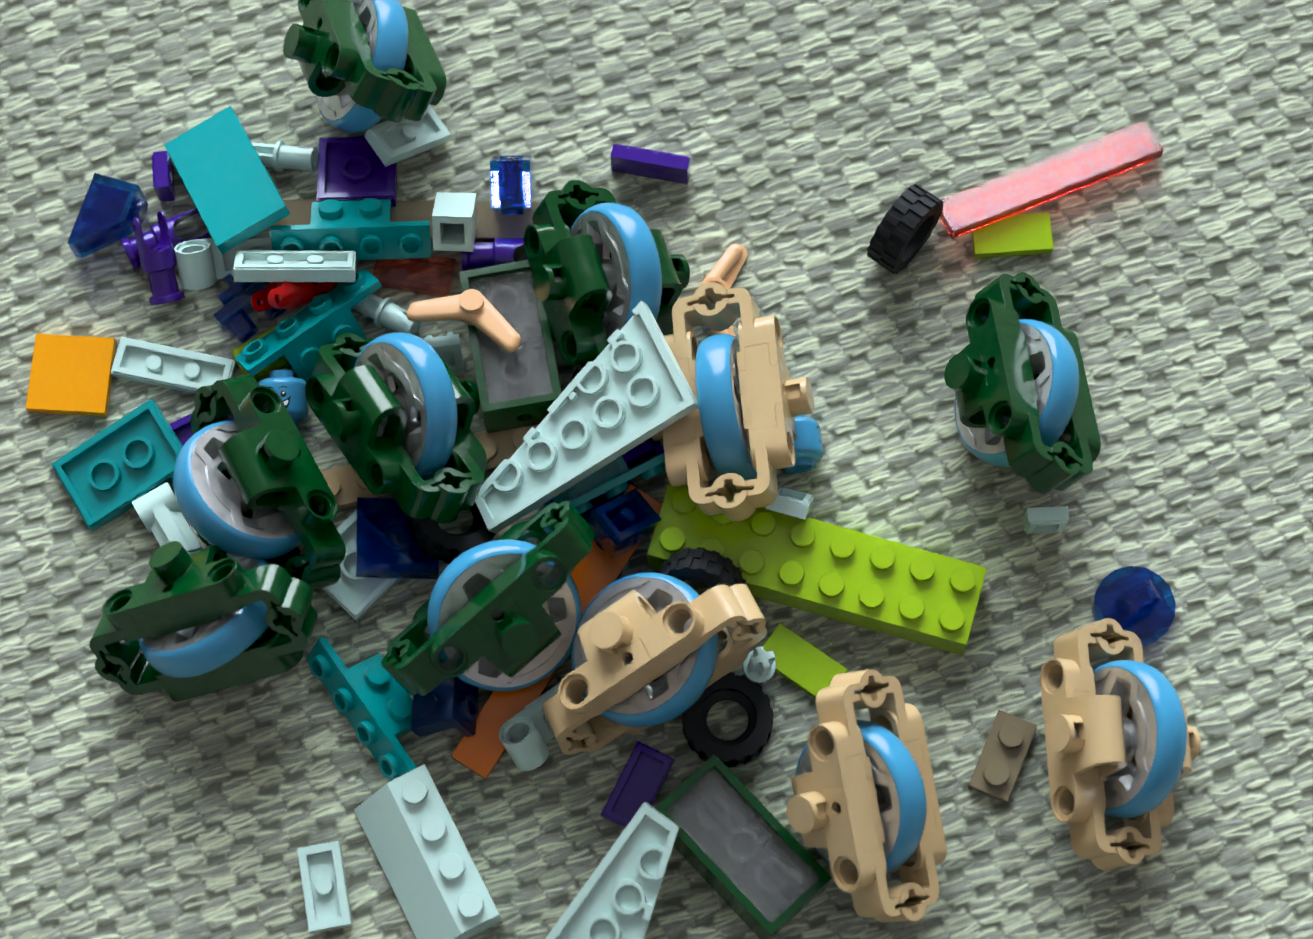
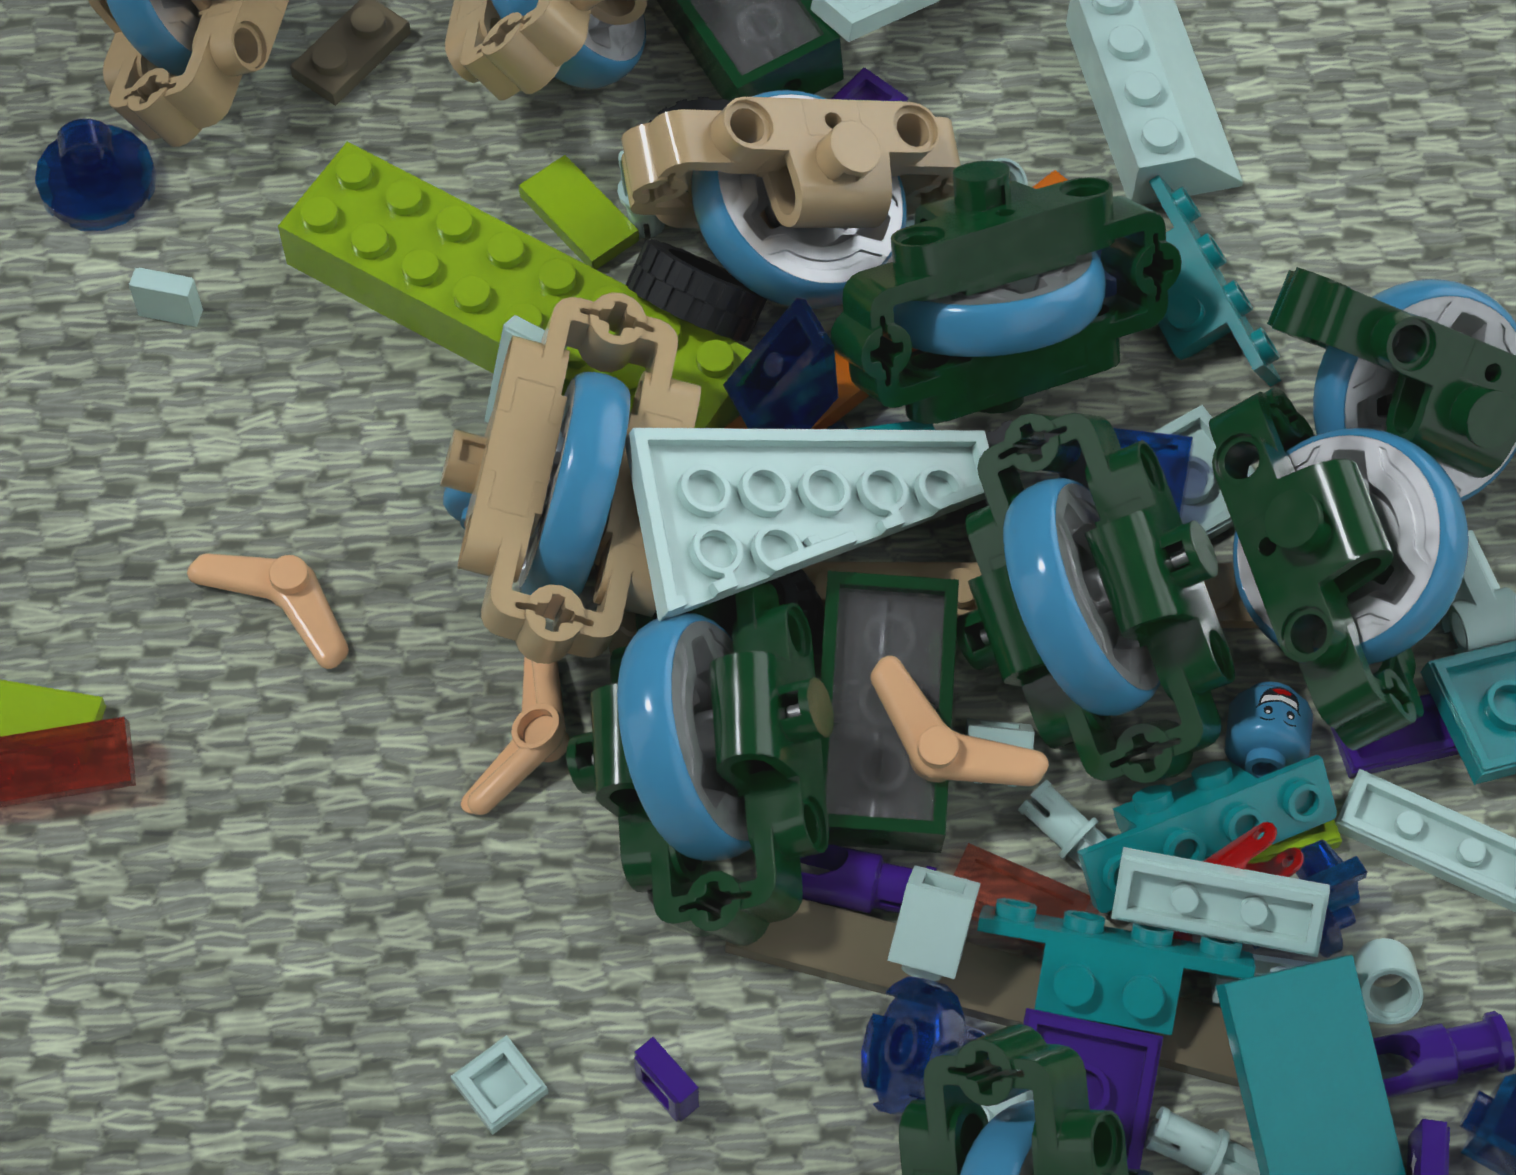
camera: 170 degrees left, 10 degrees down
dark purple piece [132,211,185,305] -> none
light aqua plate [297,841,353,934] -> none
clear blue slope [490,155,532,215] -> none
dark purple tile [611,144,690,185] -> none
black tyre [867,184,944,274] -> none
dark green piece [944,272,1101,494] -> none
none -> light nougat piece [187,553,349,669]
none -> light aqua tile [450,1035,548,1135]
none -> dark purple tile [634,1037,699,1122]
none -> clear blue tile [861,976,989,1116]

